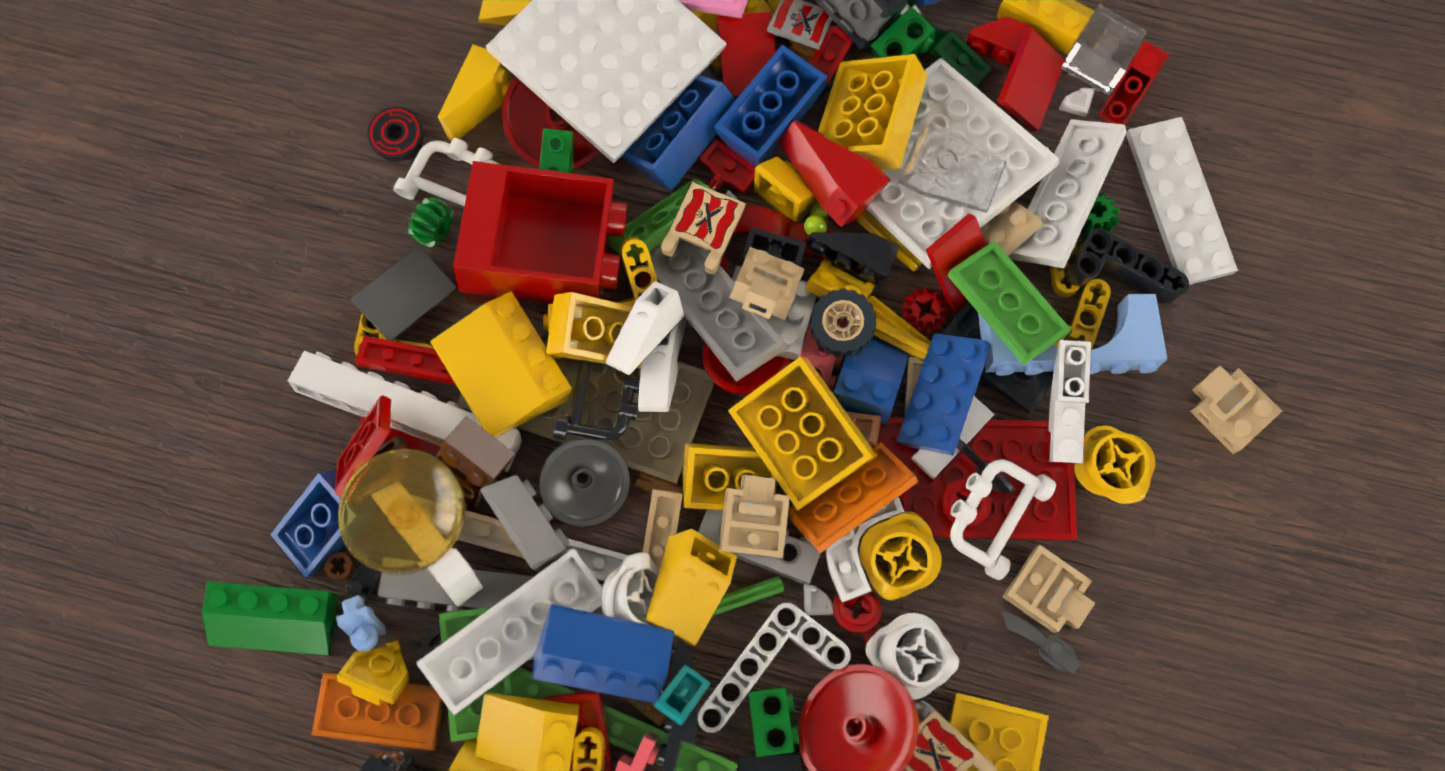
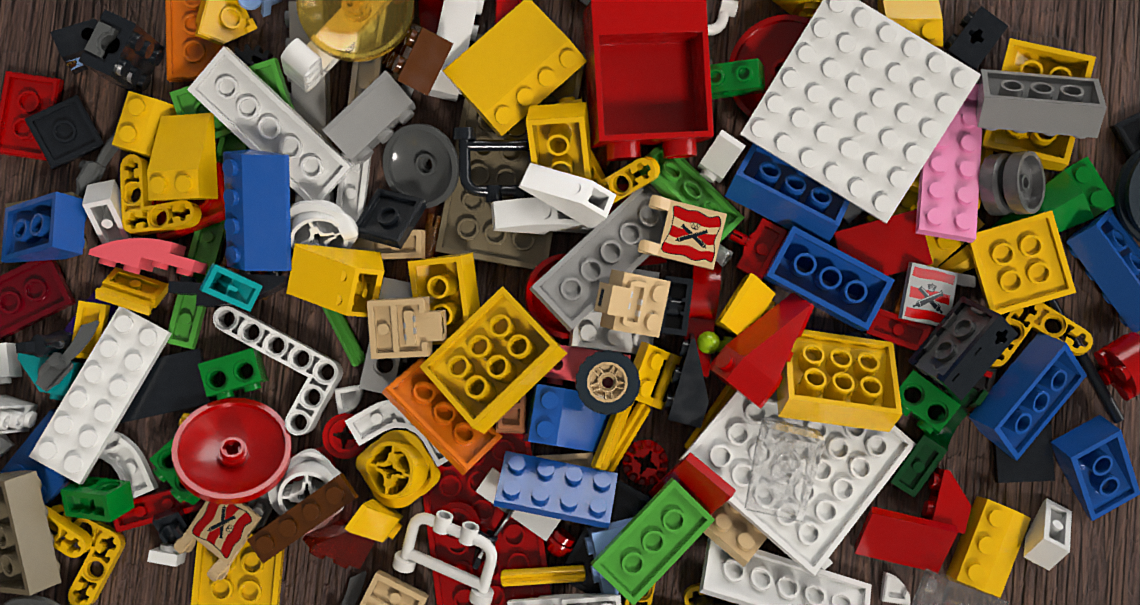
camera: 80 degrees right, 10 degrees up
none -> reddish brown plate [247,473,359,563]
none -> clear red slope [302,519,375,569]
none -> yellow slope [344,497,403,543]
none -> black tile [356,188,428,249]
none -> yellow axle [500,565,586,587]
none -> red plate [546,527,575,557]
none -> white slope [697,130,746,183]

